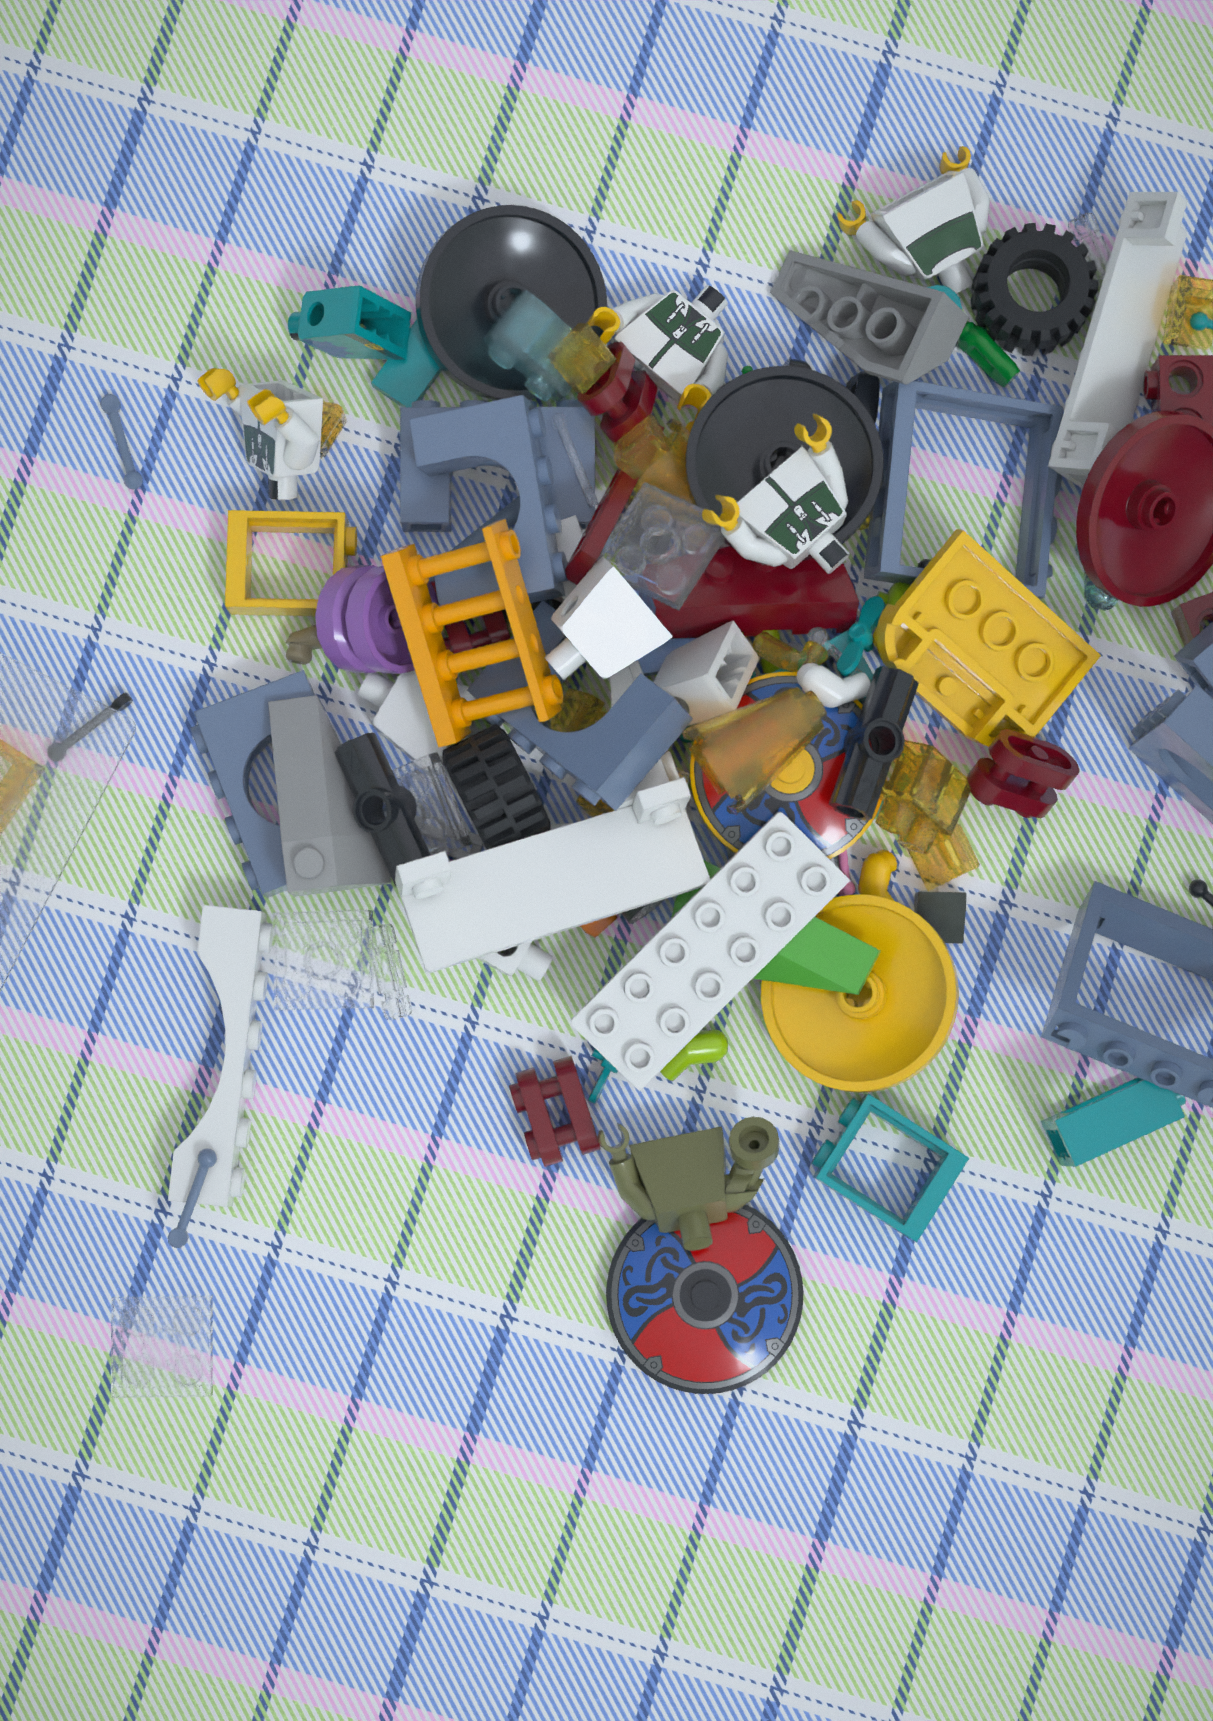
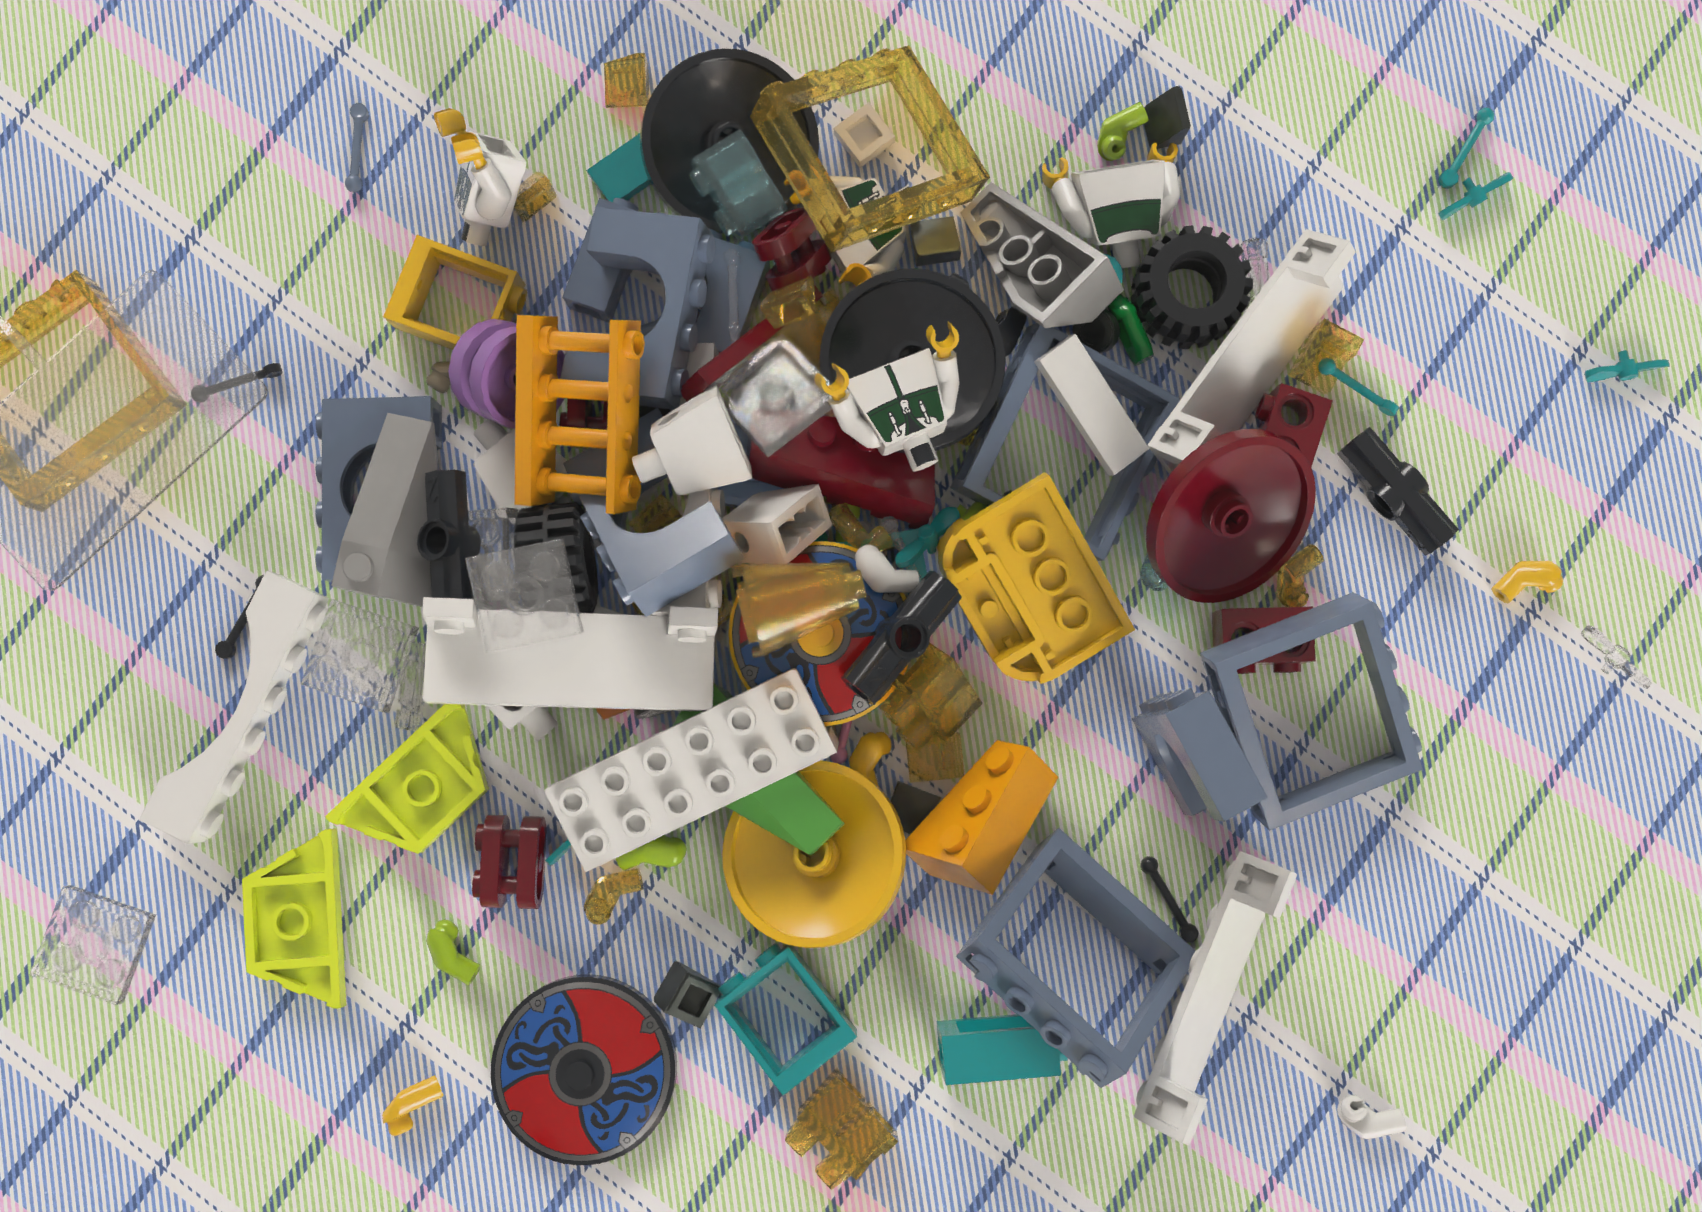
camera: 20 degrees right, 0 degrees up
sand blue hinge [168,1148,217,1248] -> none
teal torso [288,285,412,360] -> none
clear yellow tile [546,323,617,394] -> none
olive torso [597,1117,780,1251] -> none
dark red brick [967,729,1080,818] -> none
none -> black hinge [215,575,264,659]
none -> neon yellow wing [242,828,346,1009]
none -> neon yellow wing [325,704,489,854]
none -> yellow arm [382,1075,443,1136]
none -> lime arm [426,919,481,986]
none -> clear plate [465,538,584,653]
none -> clear yellow arm [584,868,643,925]
none -> clear yellow slope [604,53,649,108]
none -> pearl dark grey slope [654,961,721,1029]
none -> clear yellow window [750,45,990,253]
none -> clear yellow hips [785,1067,898,1190]
none -> white plate [833,102,895,168]
none -> light orange wedge [905,740,1059,895]
none -> pearl dark grey slope [910,216,961,267]
none -> white tile [1034,334,1149,476]
none -> pearl dark grey tile [1072,309,1120,353]
none -> lime arm [1097,102,1148,161]
none -> pearl dark grey slope [1144,86,1191,149]

